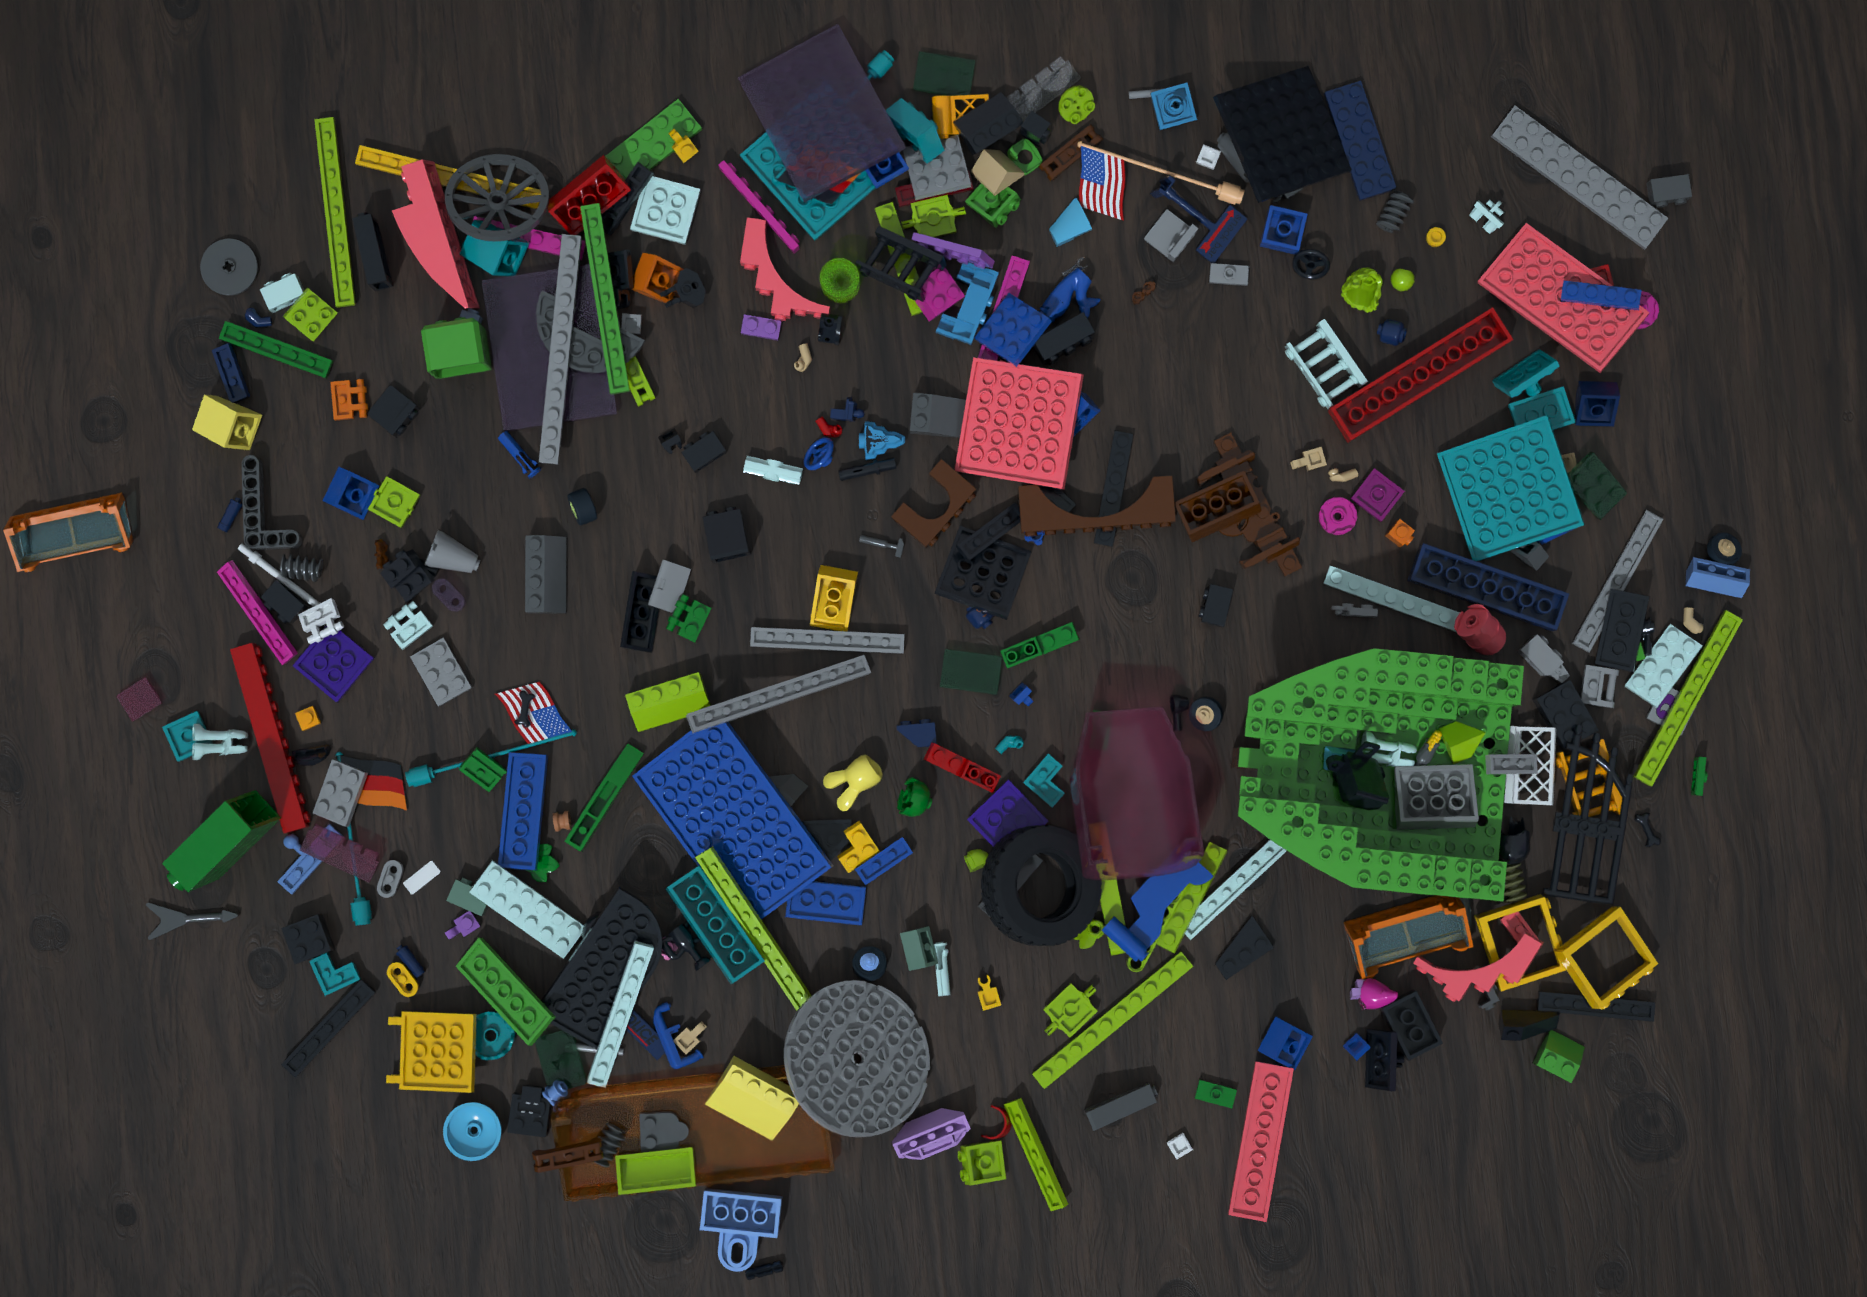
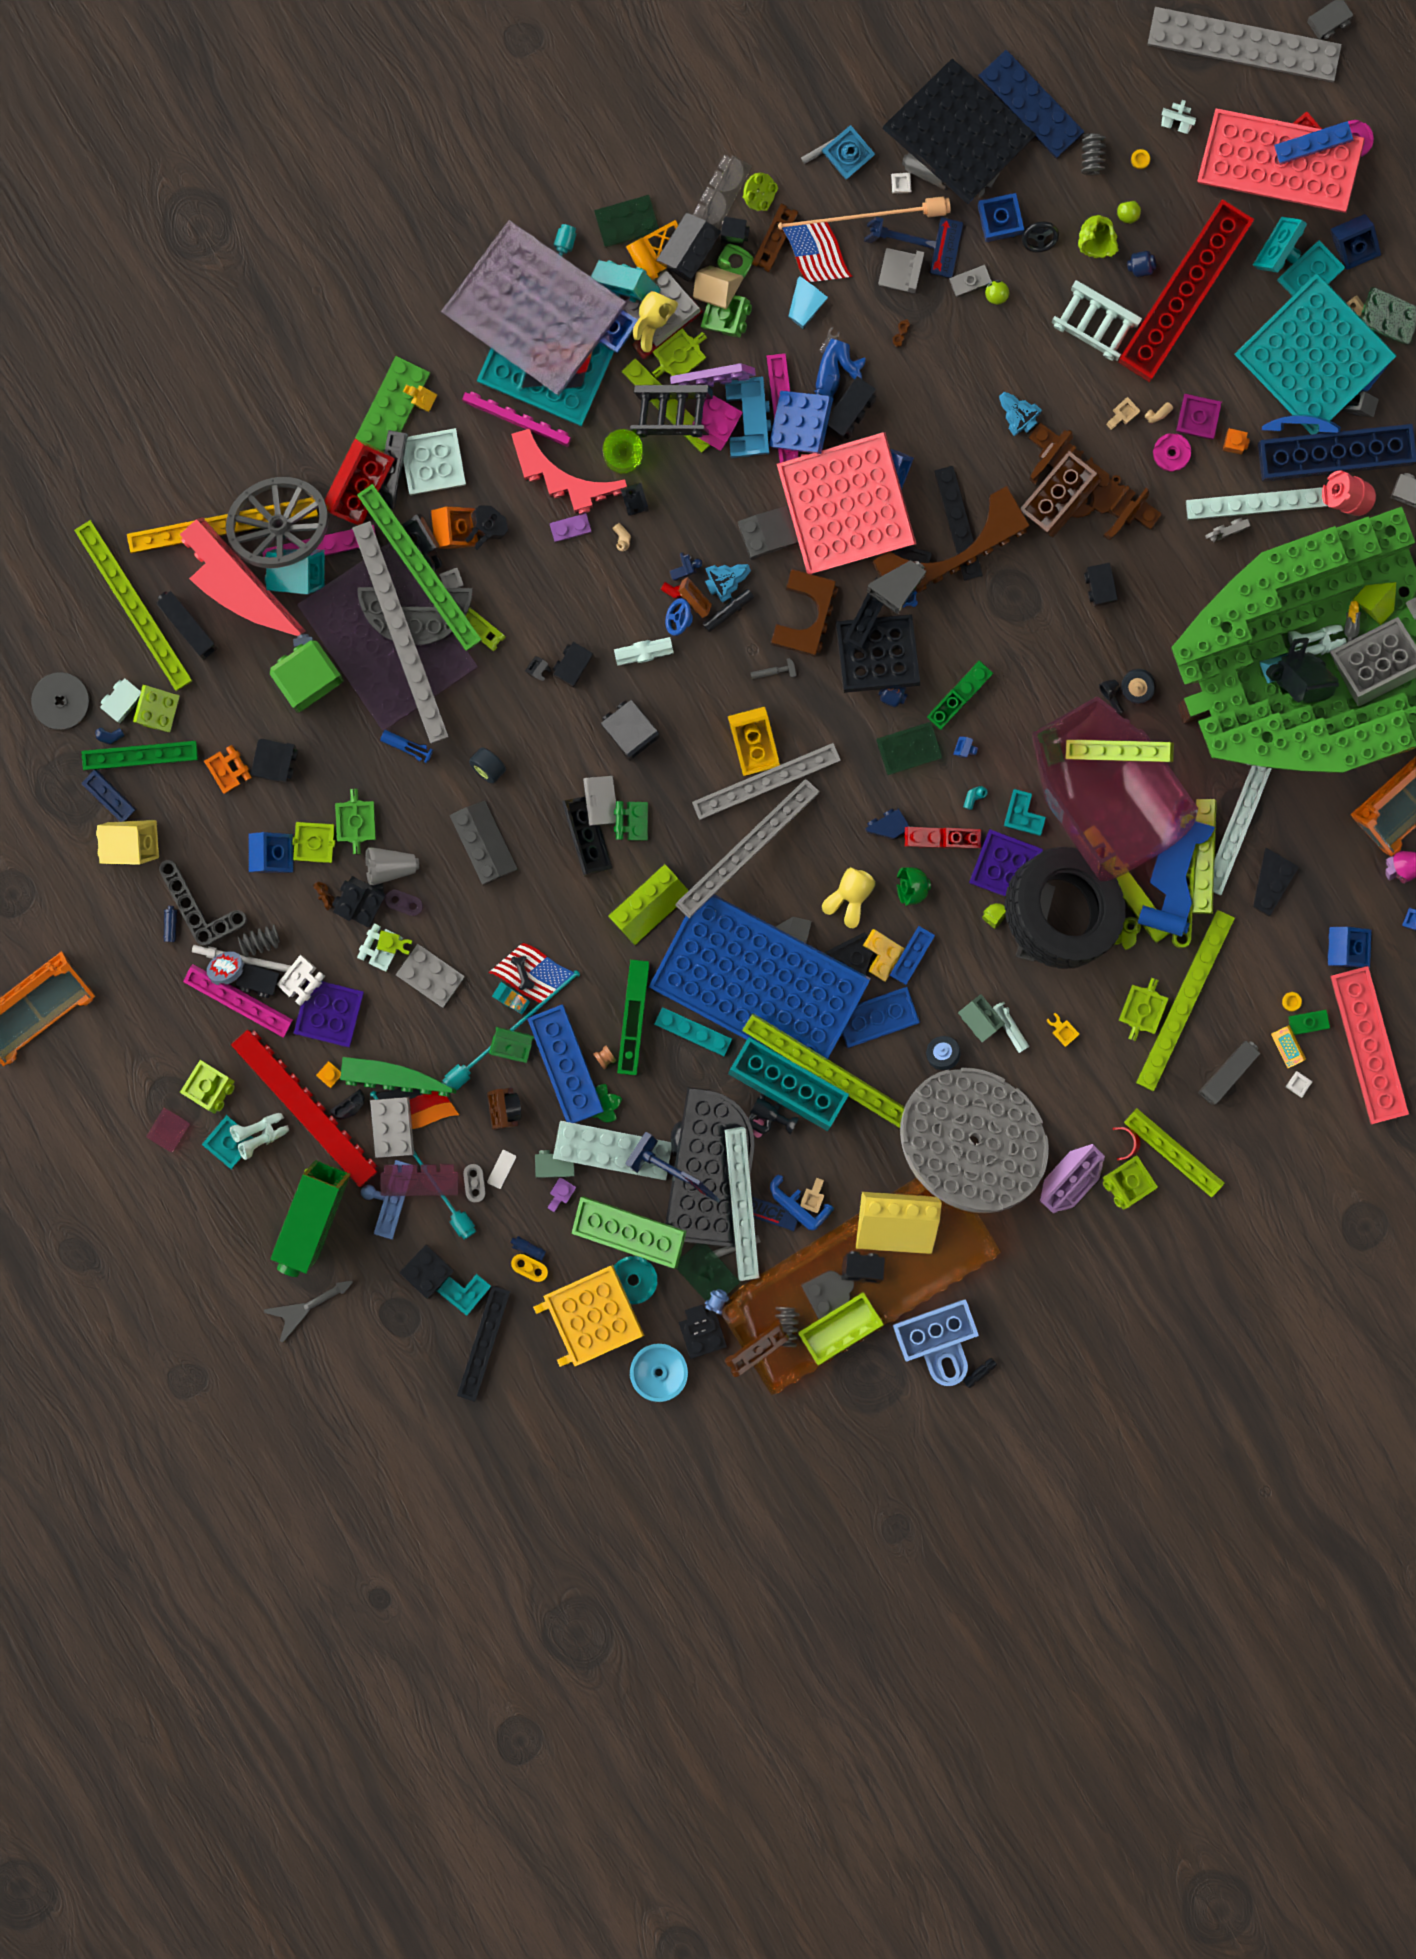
camera: 30 degrees left, 0 degrees up
none -> lime plate [180,1060,235,1114]
none -> tile [207,951,244,985]
none -> bright green plate [335,789,376,854]
none -> green slope [340,1057,456,1097]
none -> lime plate [376,931,412,955]
none -> reddish brown piece [487,1088,521,1130]
none -> teal leg [492,982,530,1015]
none -> dark blue piece [625,1132,720,1203]
none -> light yellow piece [633,291,678,352]
none -> teal plate [654,1007,732,1056]
none -> dark orange plate [678,577,712,618]
none -> black brick [842,1251,885,1284]
none -> dark grey slope [866,560,926,614]
none -> lime piece [985,280,1009,305]
none -> dark azure rock [999,392,1042,436]
none -> lime plate [1066,740,1174,762]
none -> blue slope [1262,415,1341,432]
none -> tile [1271,1025,1306,1068]
none -> yellow tile [1282,992,1302,1011]

